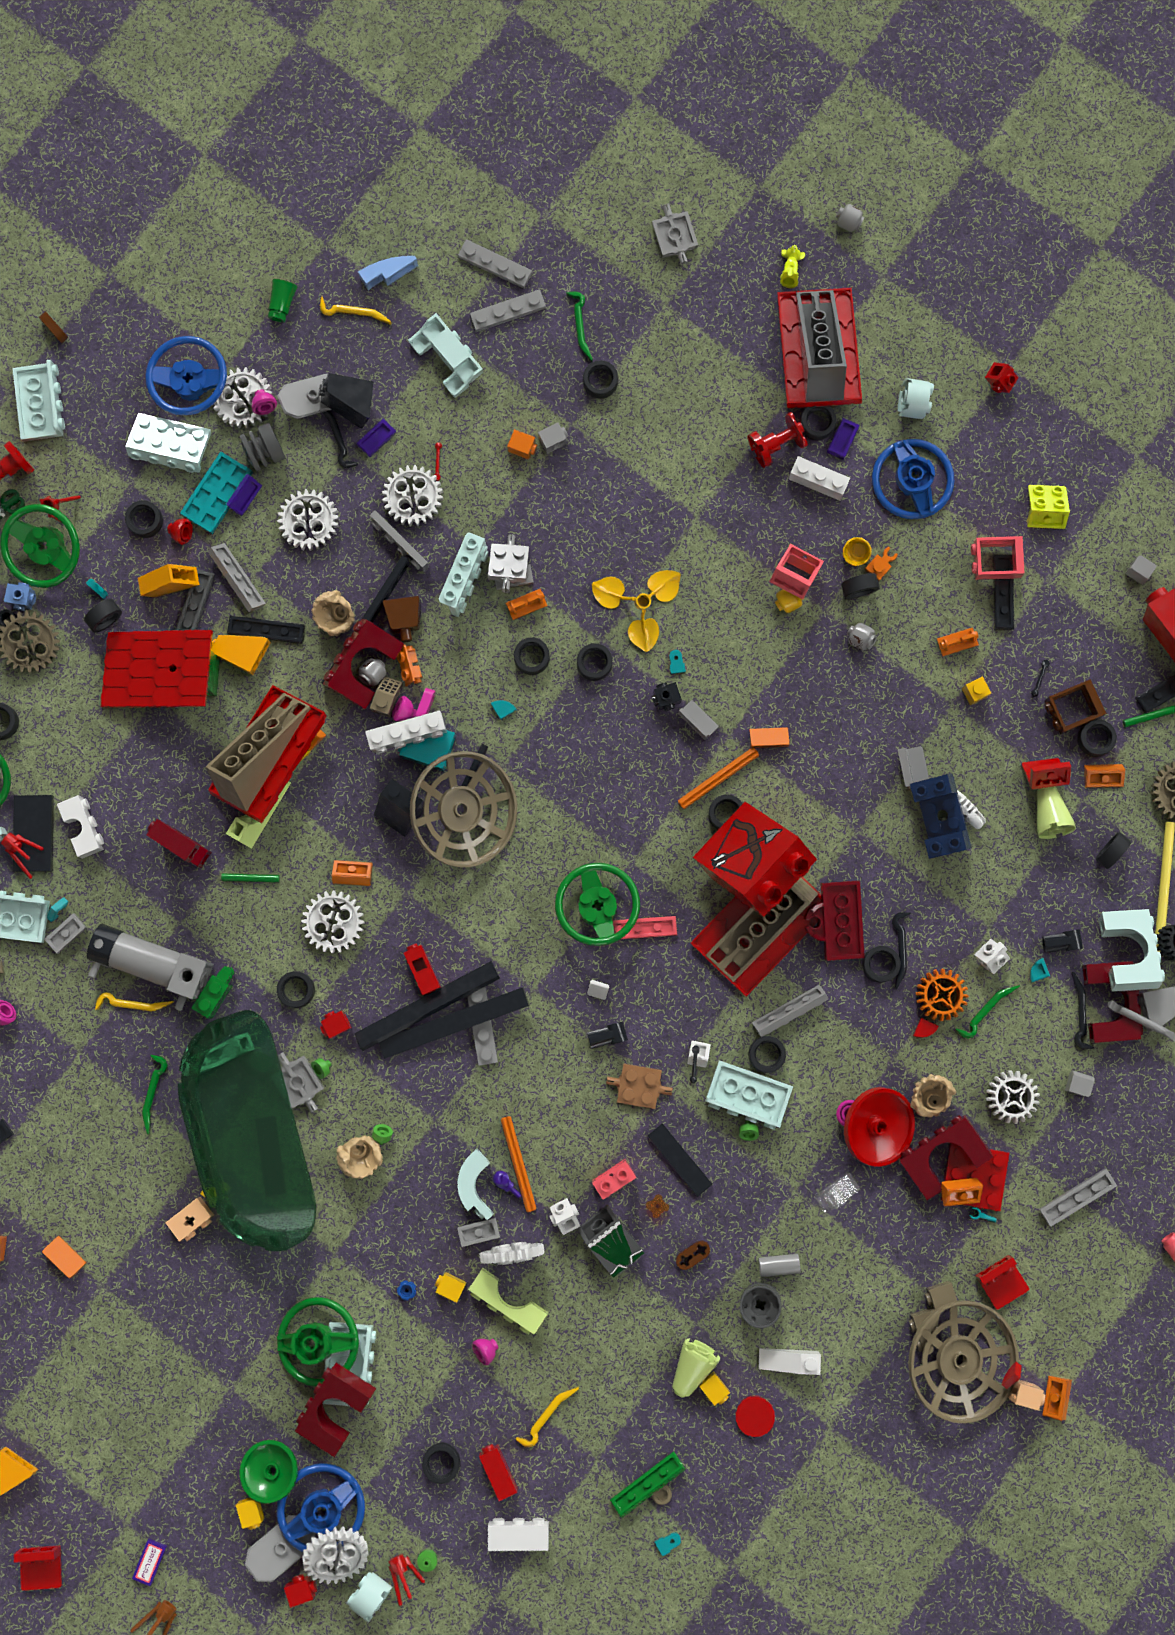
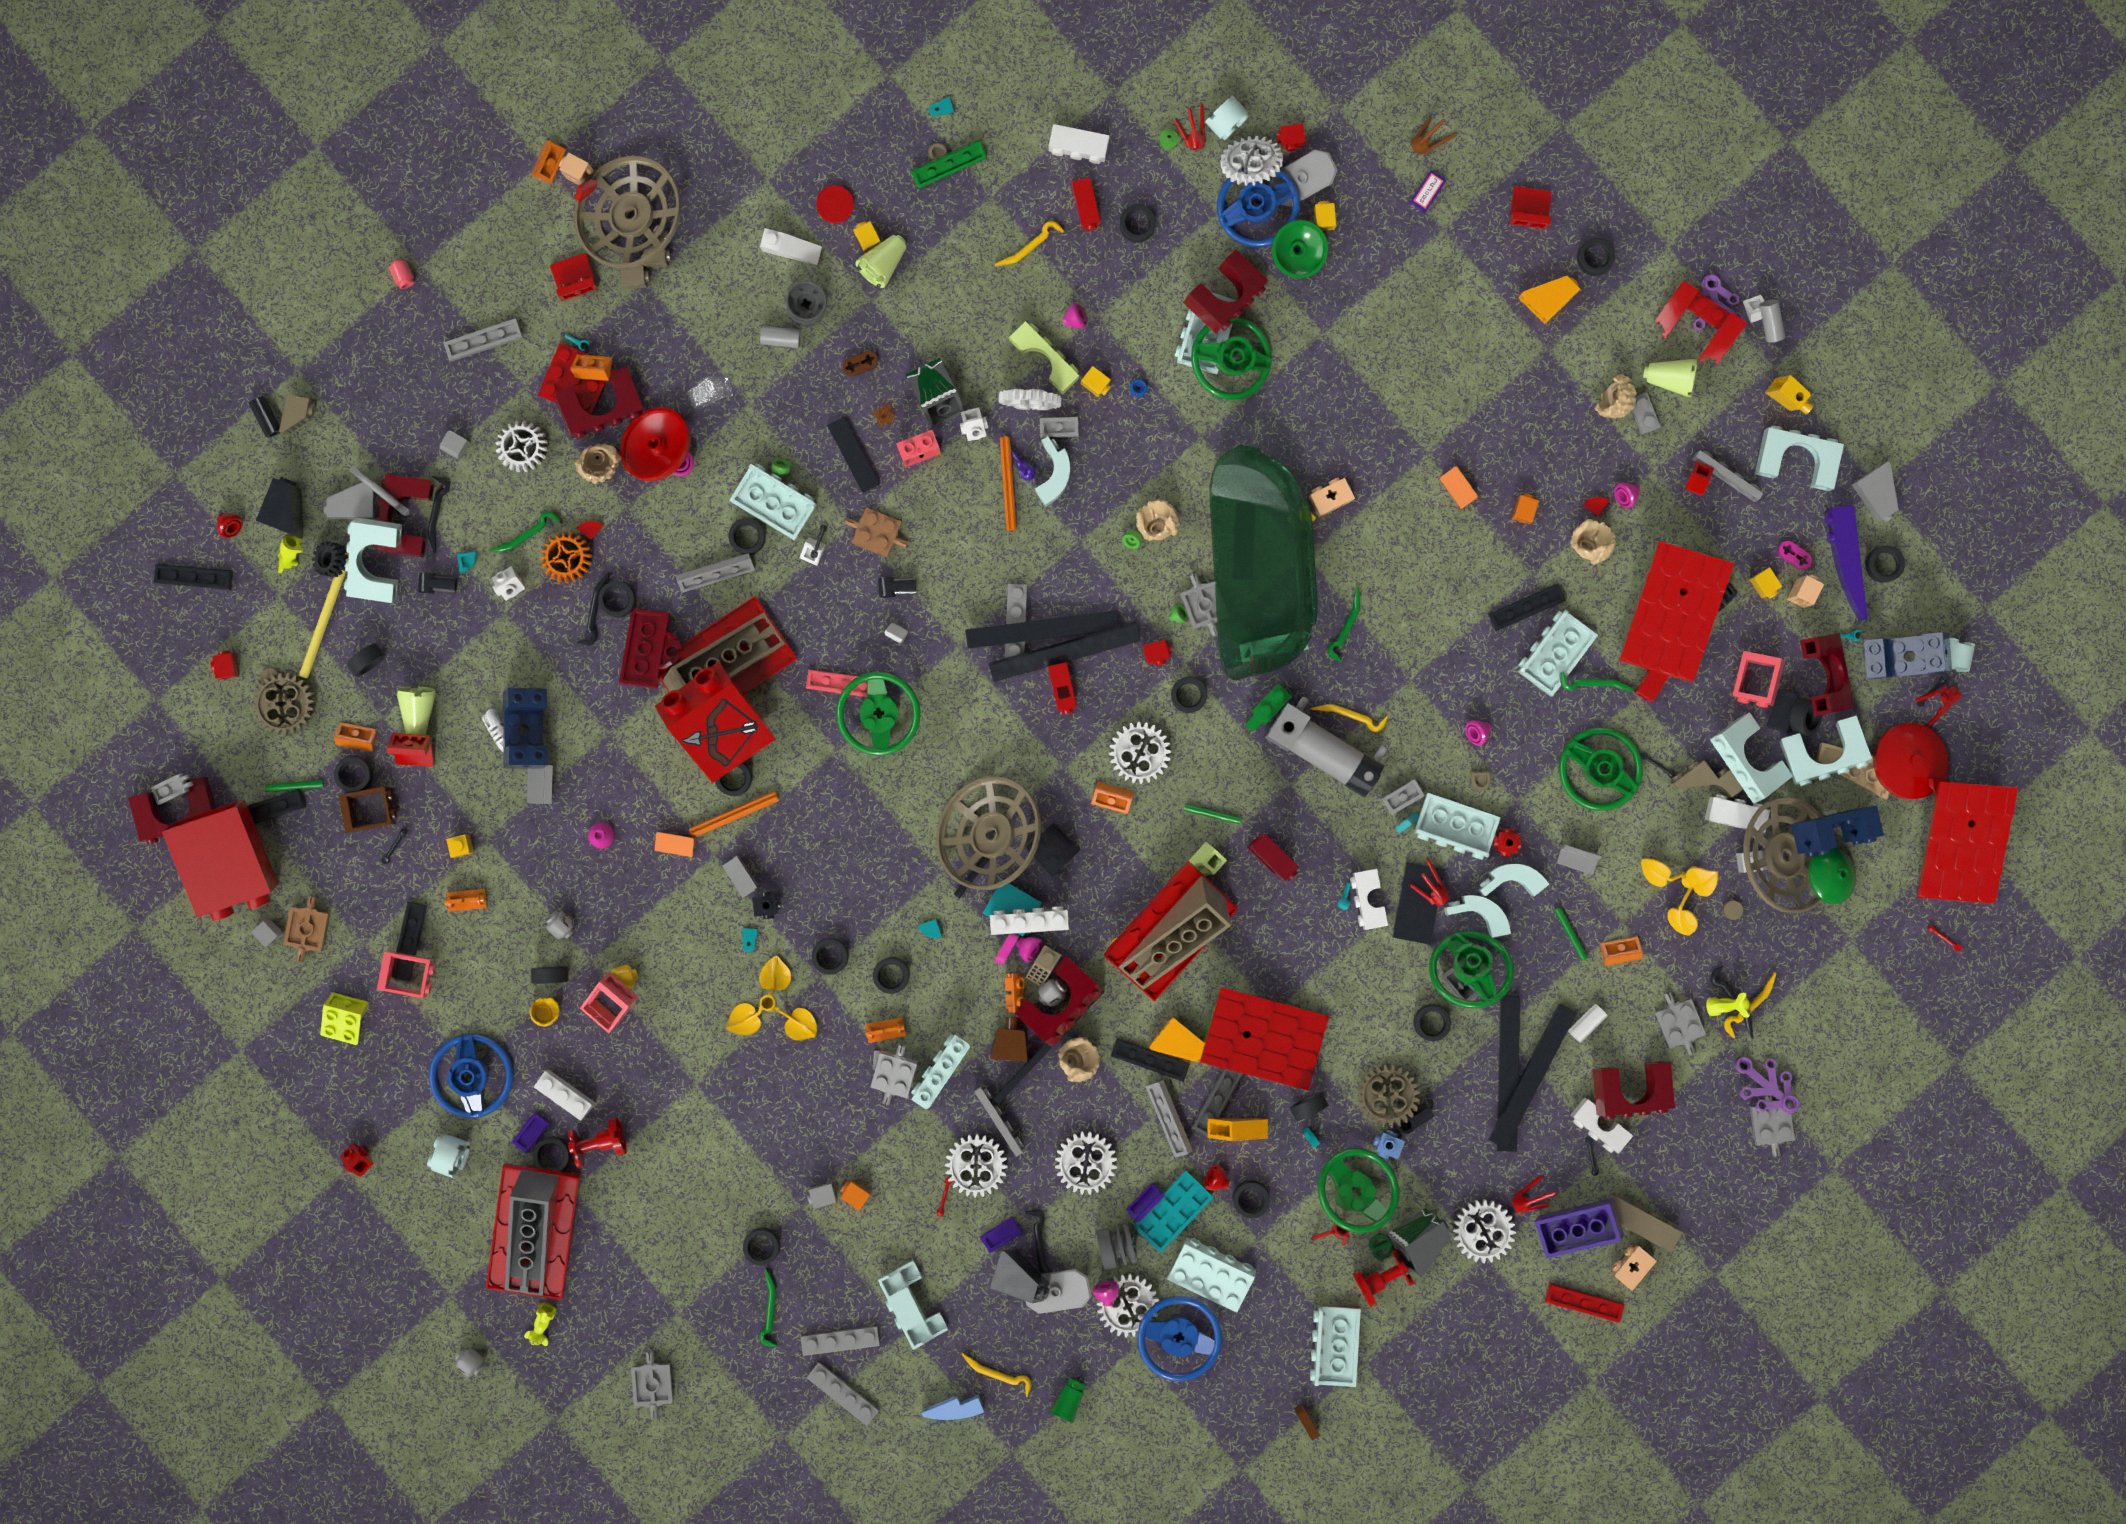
camera: 175 degrees left, 5 degrees up
orange plate [864,547,898,581] -> none
none -> medium nougat plate [283,896,330,962]
none -> dark pink brick [588,822,615,849]
none -> teal hand [1337,883,1351,911]

